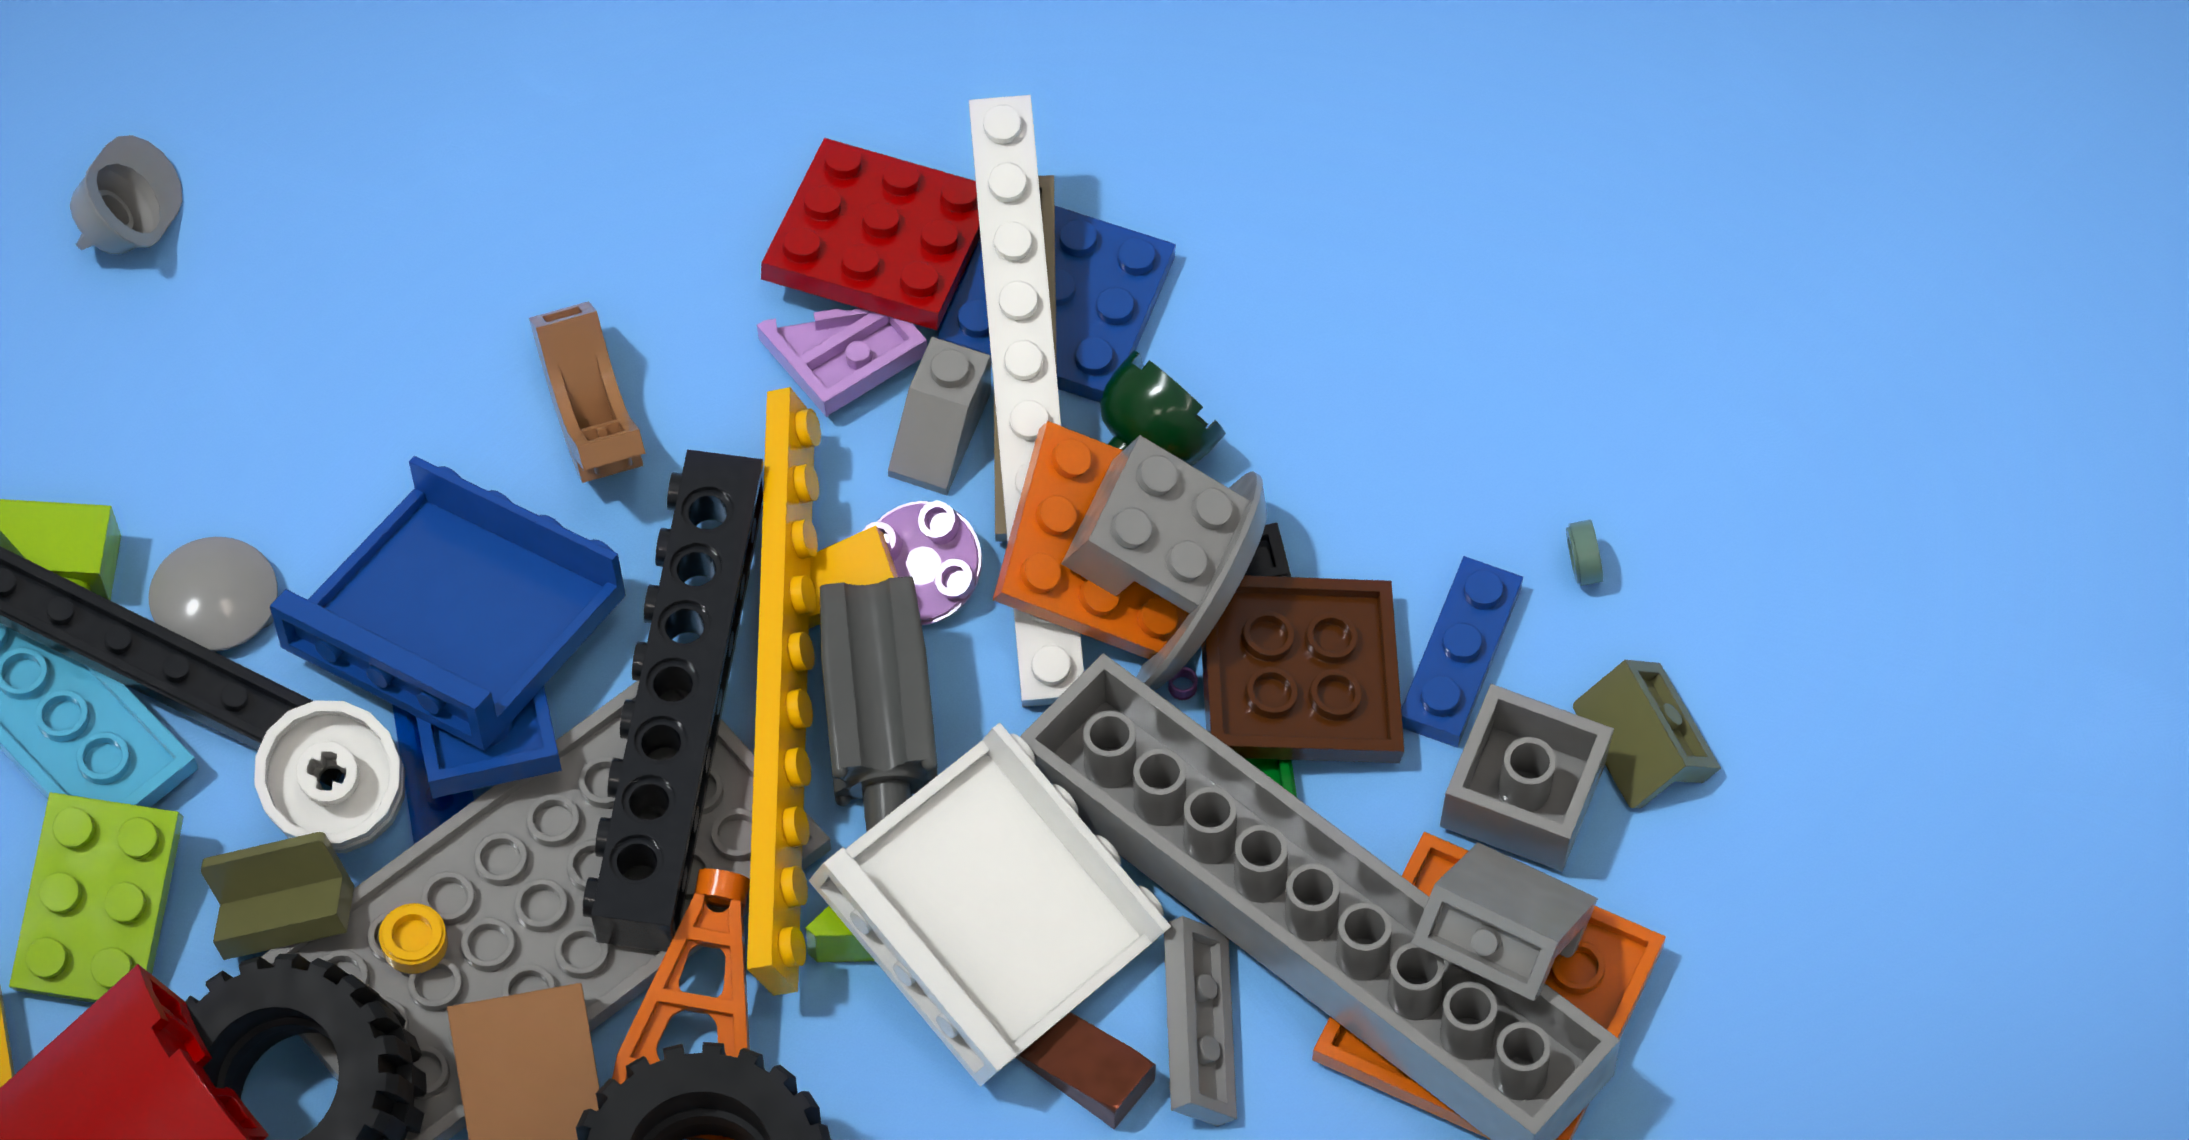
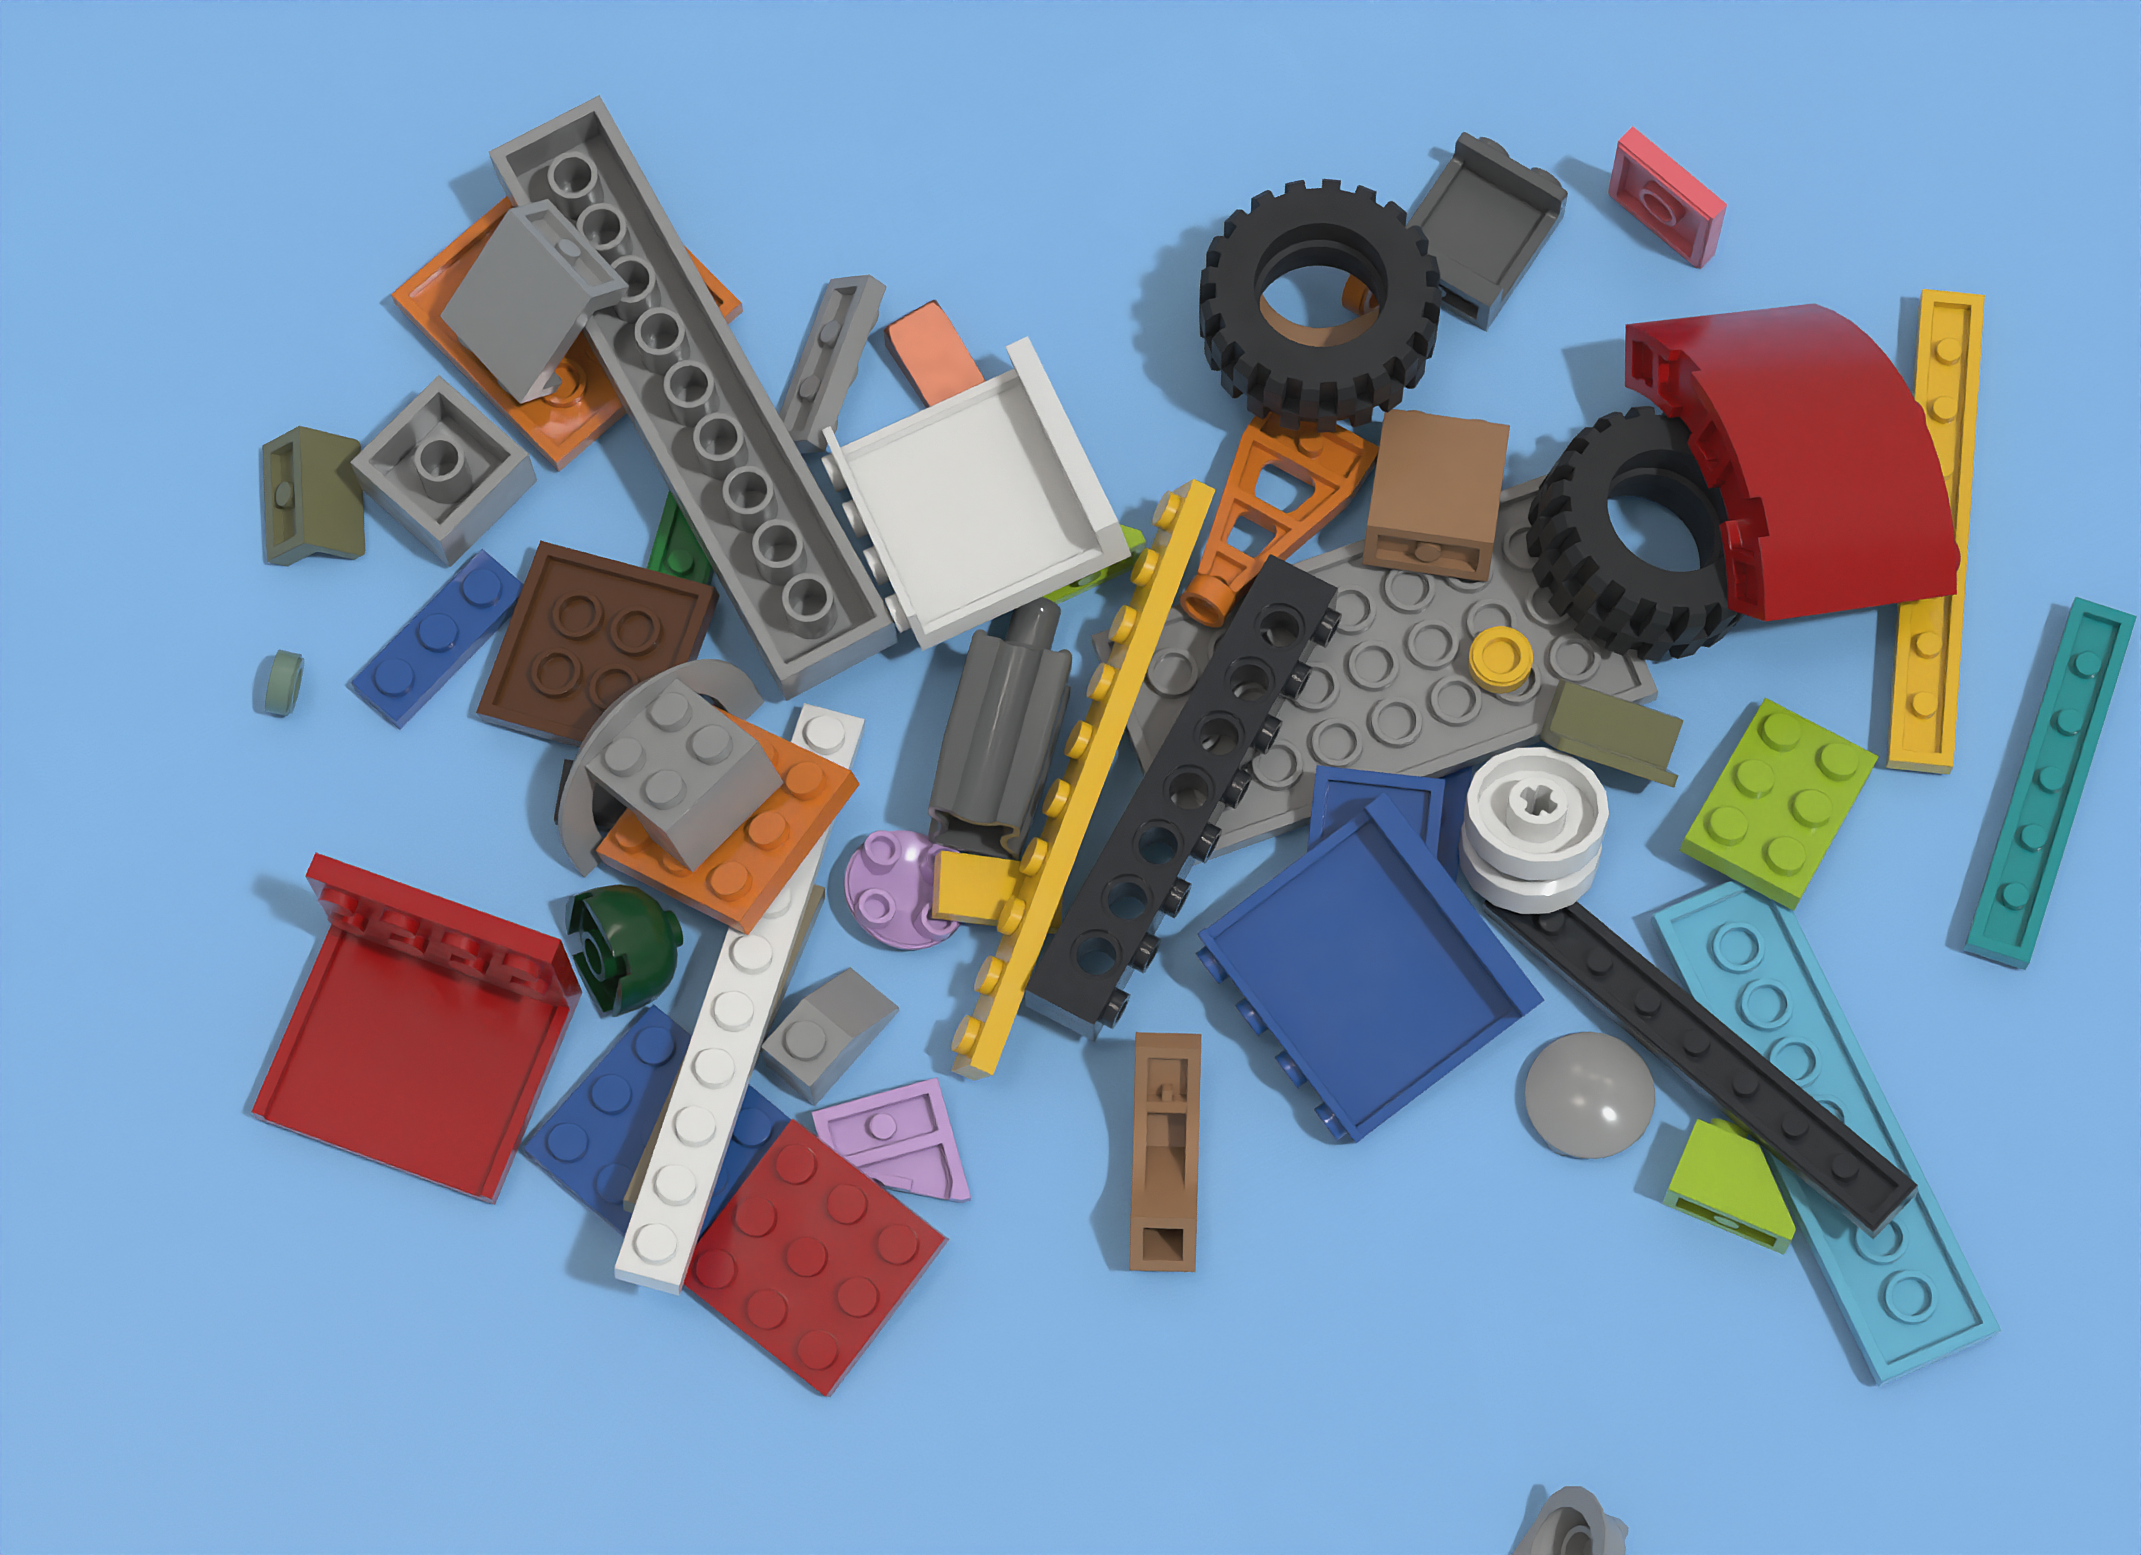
camera: 155 degrees left, 10 degrees up
none -> red bracket [251,852,582,1205]

